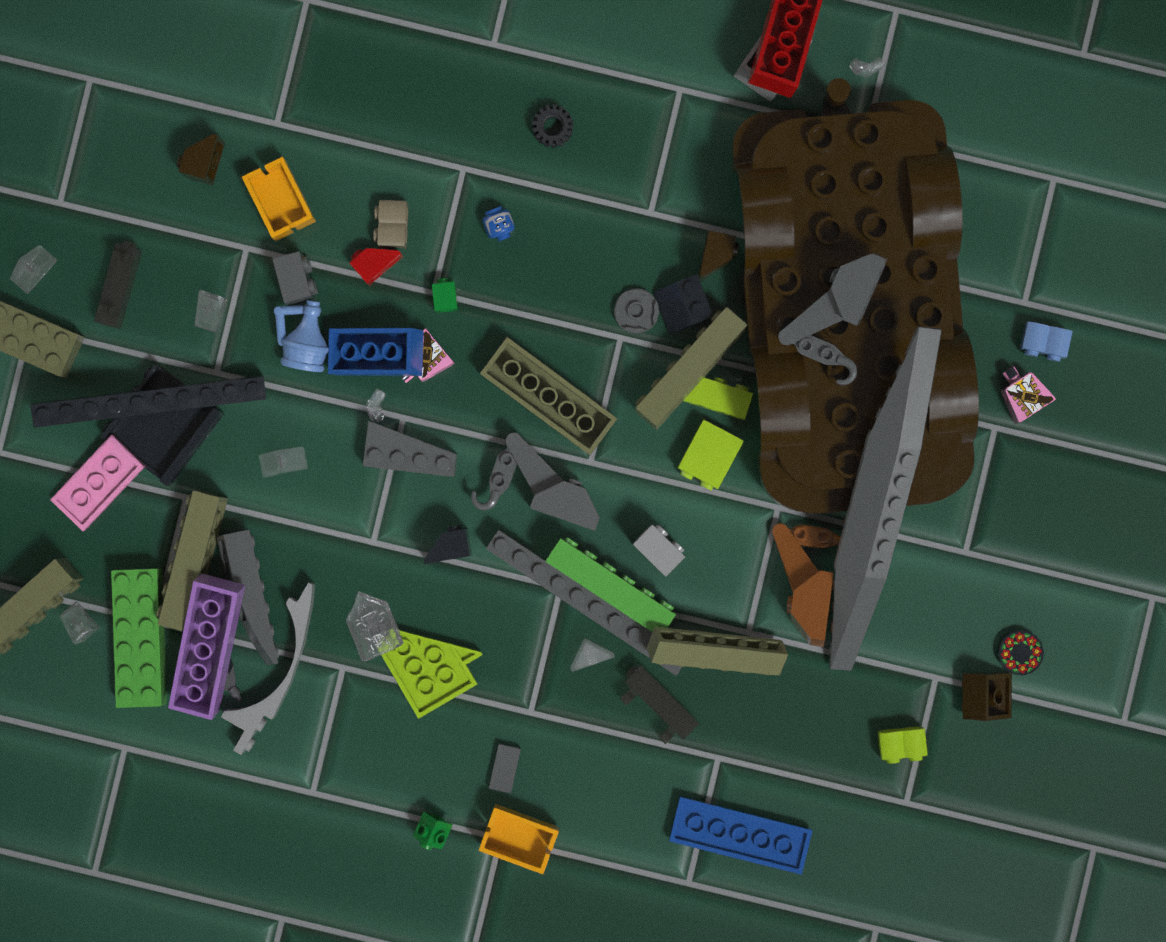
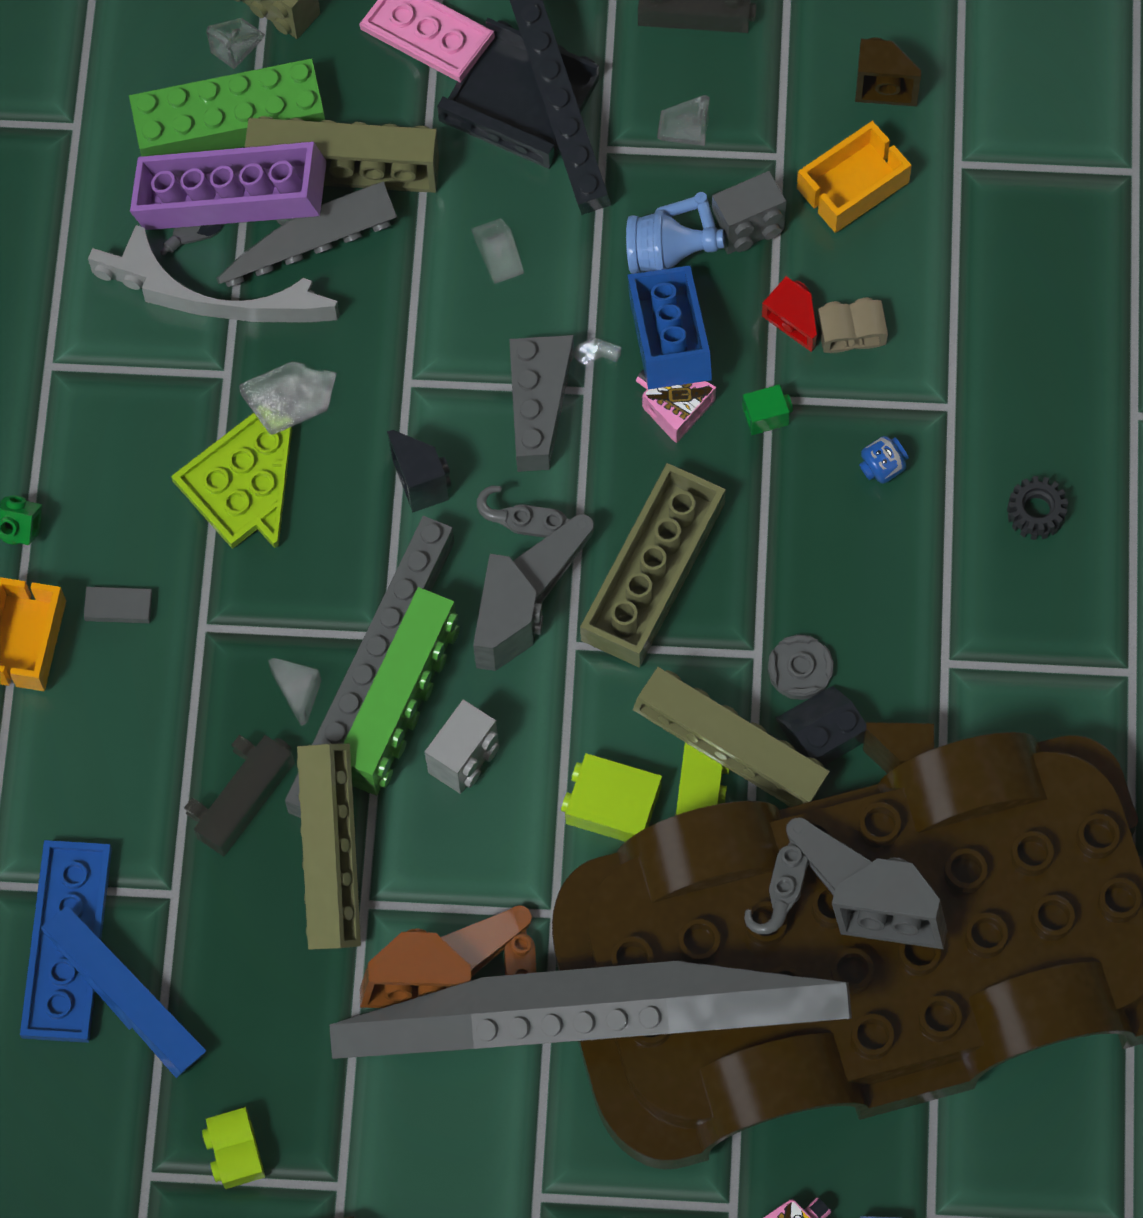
camera: 85 degrees right, 20 degrees down
none -> blue slope [41,906,206,1079]

